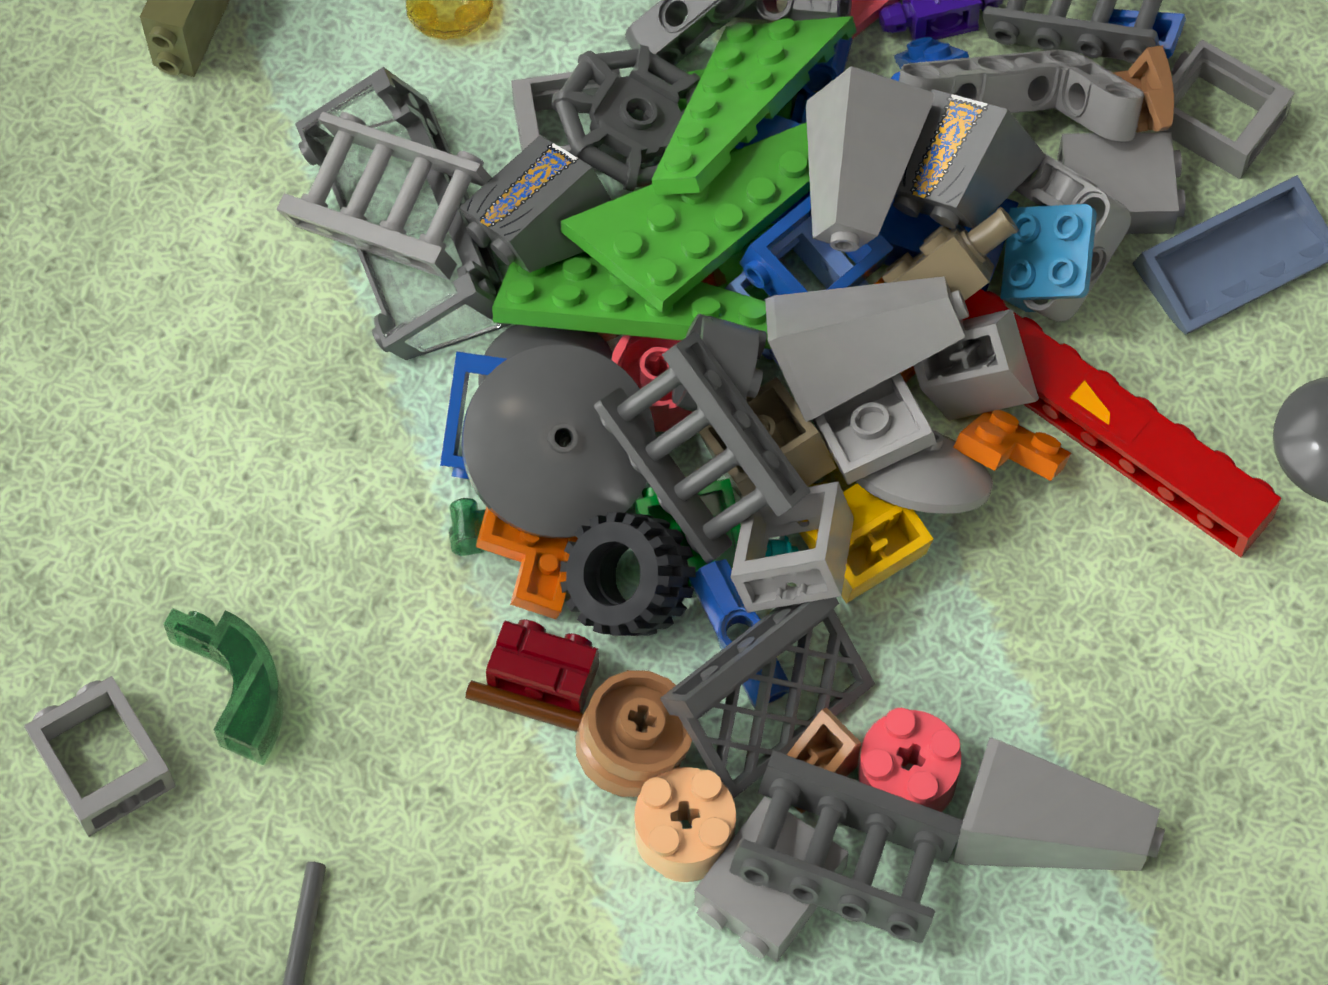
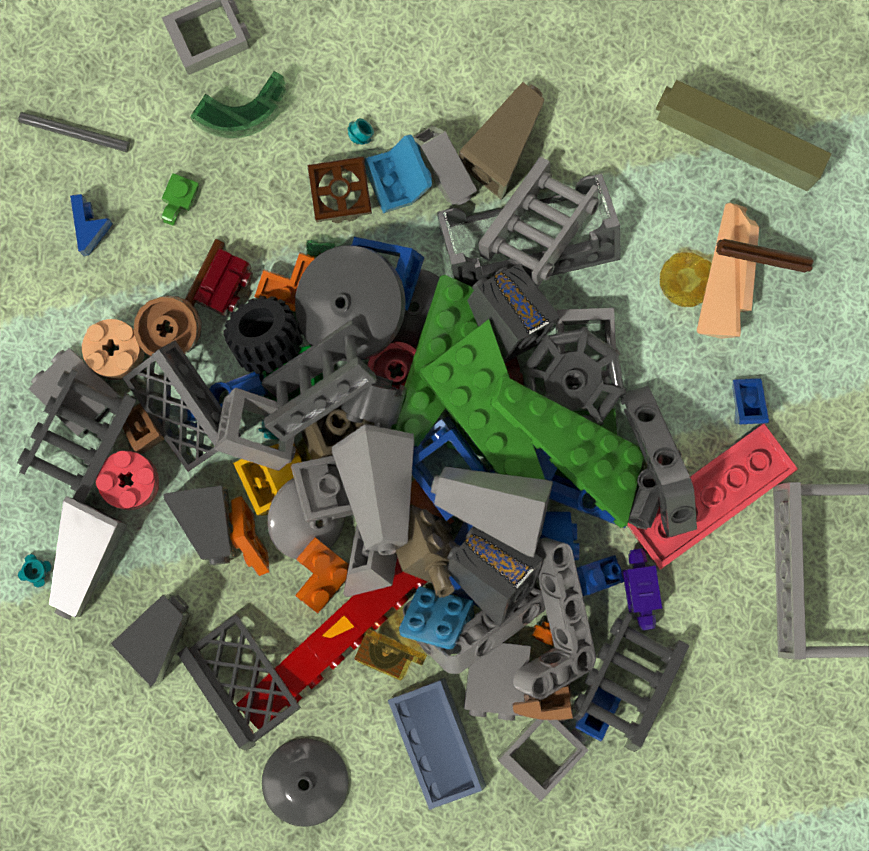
camera: 90 degrees right, 20 degrees up
none -> teal plate [18,554,52,588]
none -> blue slope [70,194,113,256]
none -> dark grey slope [111,594,190,687]
none -> bright green plate [161,173,200,226]
none -> dark grey slope [163,485,236,565]
none -> dark grey fence [177,614,301,751]
none -> orange plate [229,496,270,576]
none -> reddish brown piece [307,157,372,223]
none -> teal plate [348,118,374,145]
none -> clear yellow panel [354,628,427,680]
none -> dark azure bracket [364,134,432,213]
none -> light grey slope [413,125,477,205]
none -> dark tan slope [459,82,545,200]
none -> orange plate [532,621,554,646]

